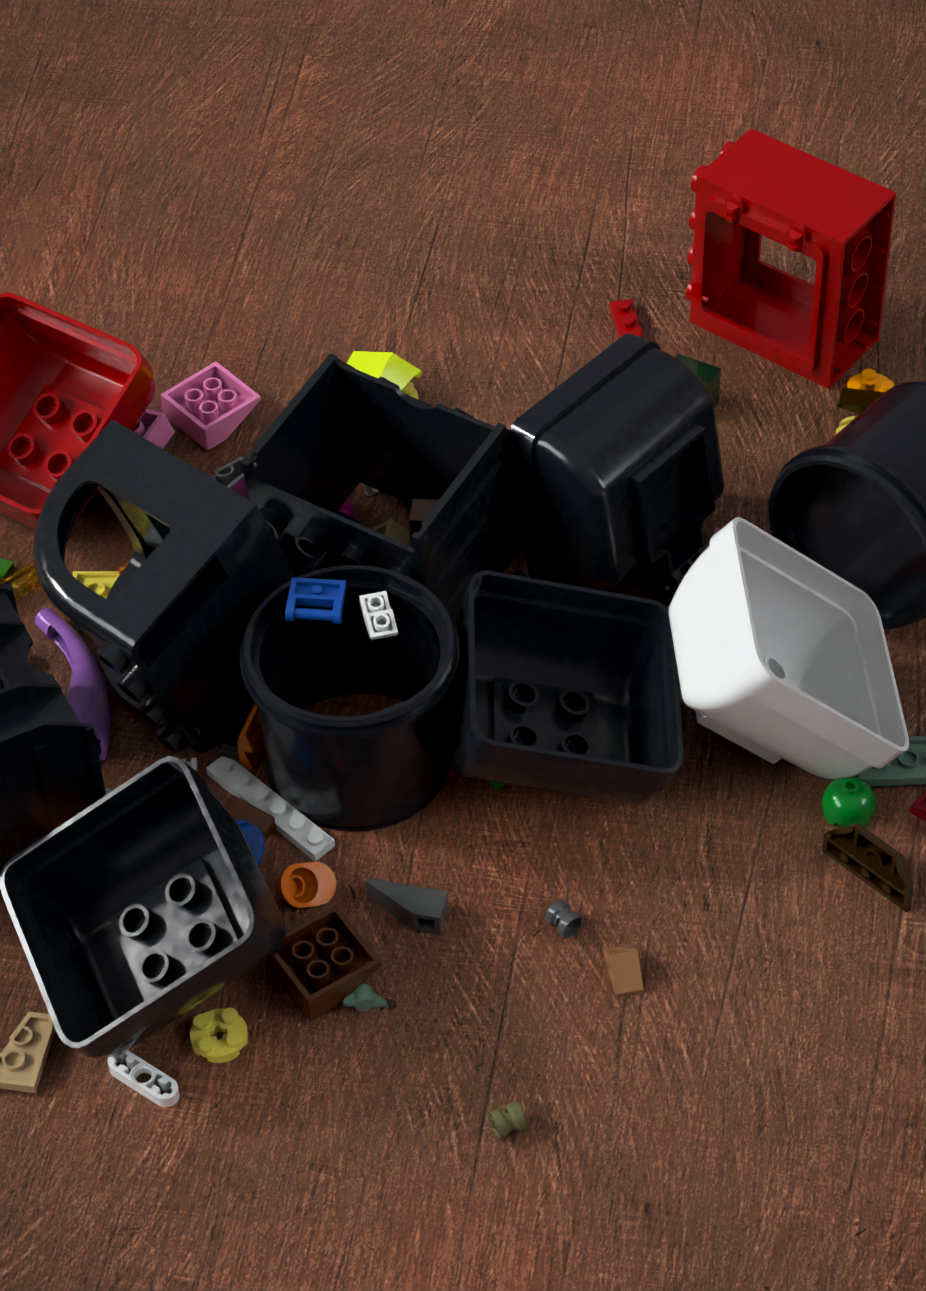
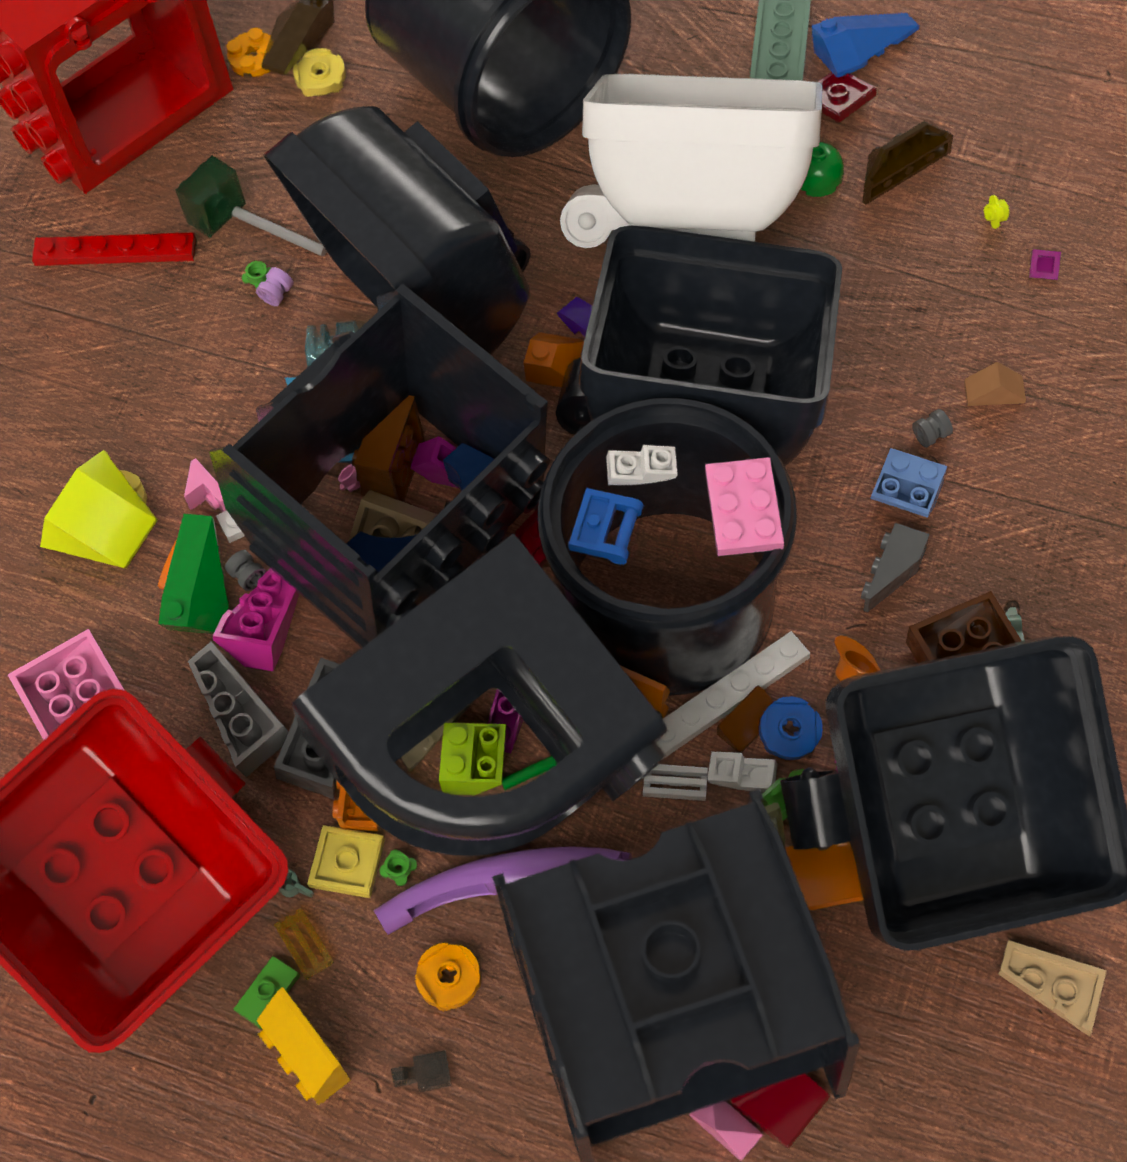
camera: 75 degrees left, 15 degrees up
none -> sand green piece [279,869,314,897]
none -> bright pink plate [705,458,784,556]
none -> medium blue slope [871,448,947,518]
none -> neon yellow plate [984,195,1009,229]
none -> magenta slope [1029,249,1061,280]

